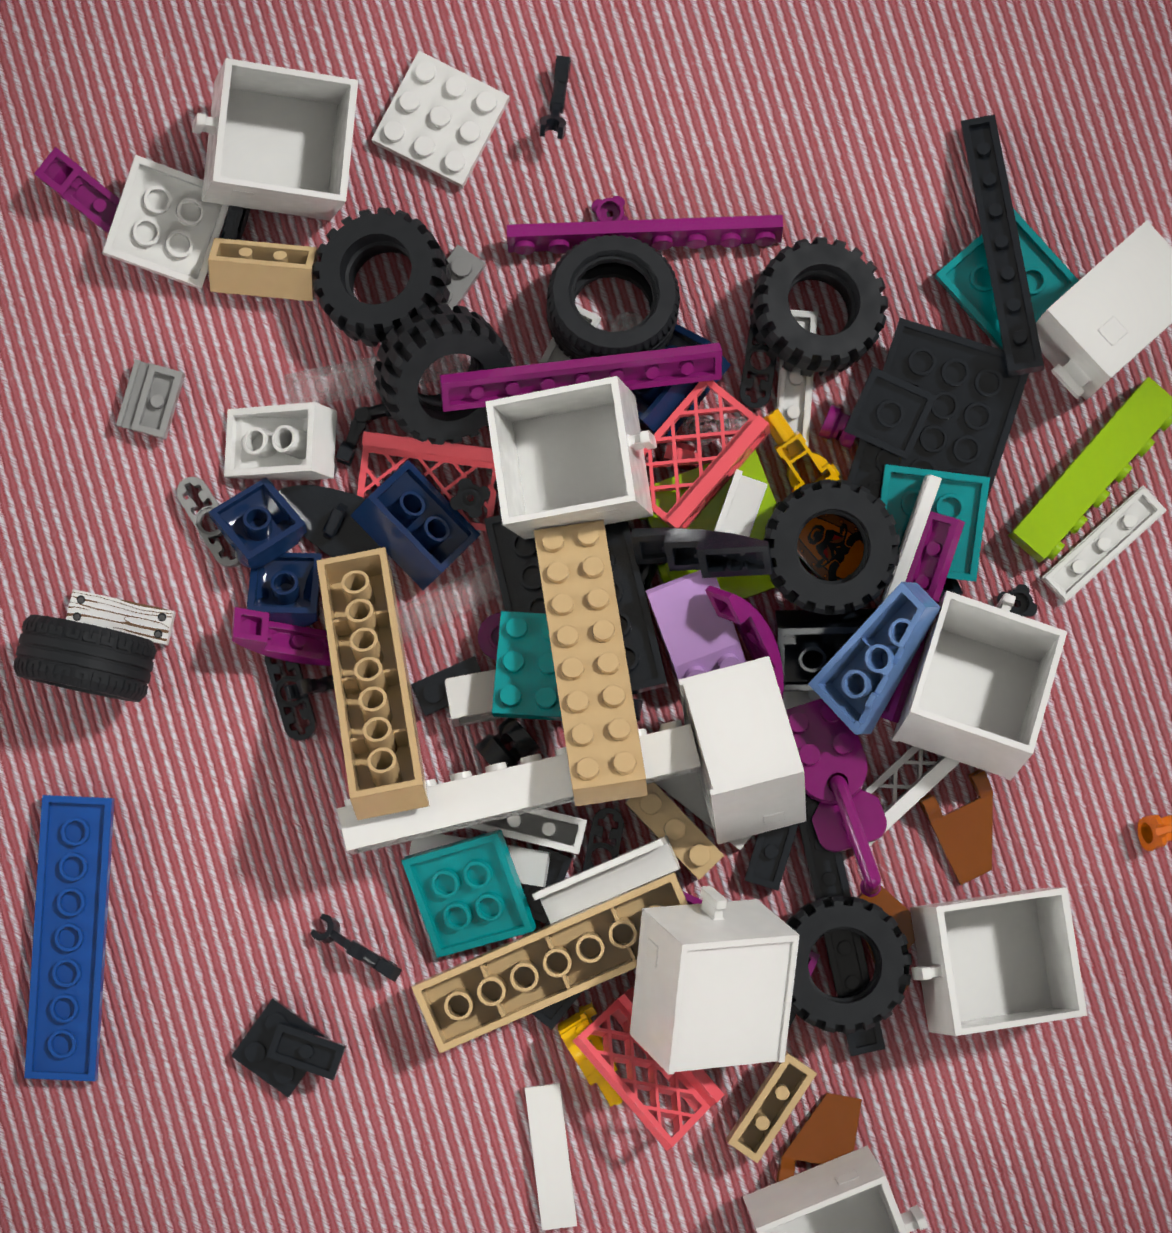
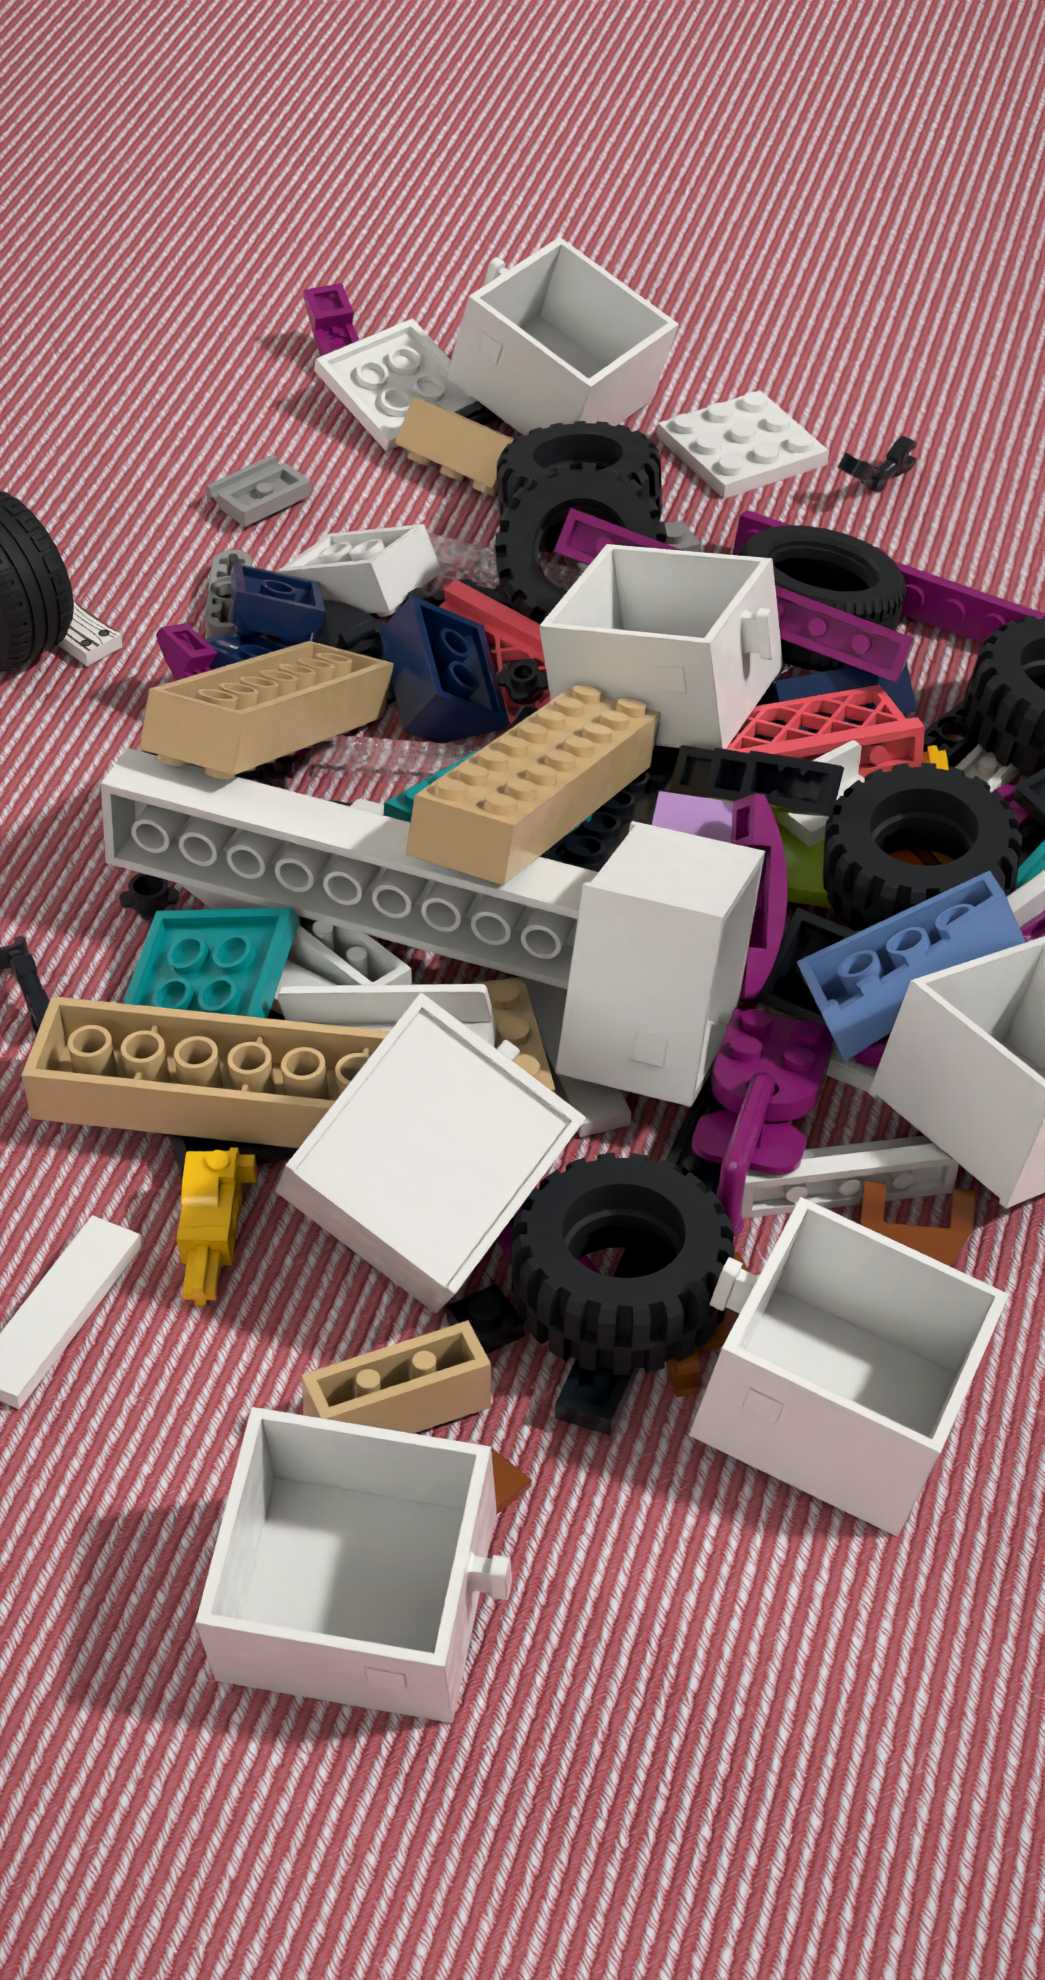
camera: 30 degrees right, 40 degrees down
coral fence [573,987,725,1151] -> none
black plate [744,823,799,891] -> none

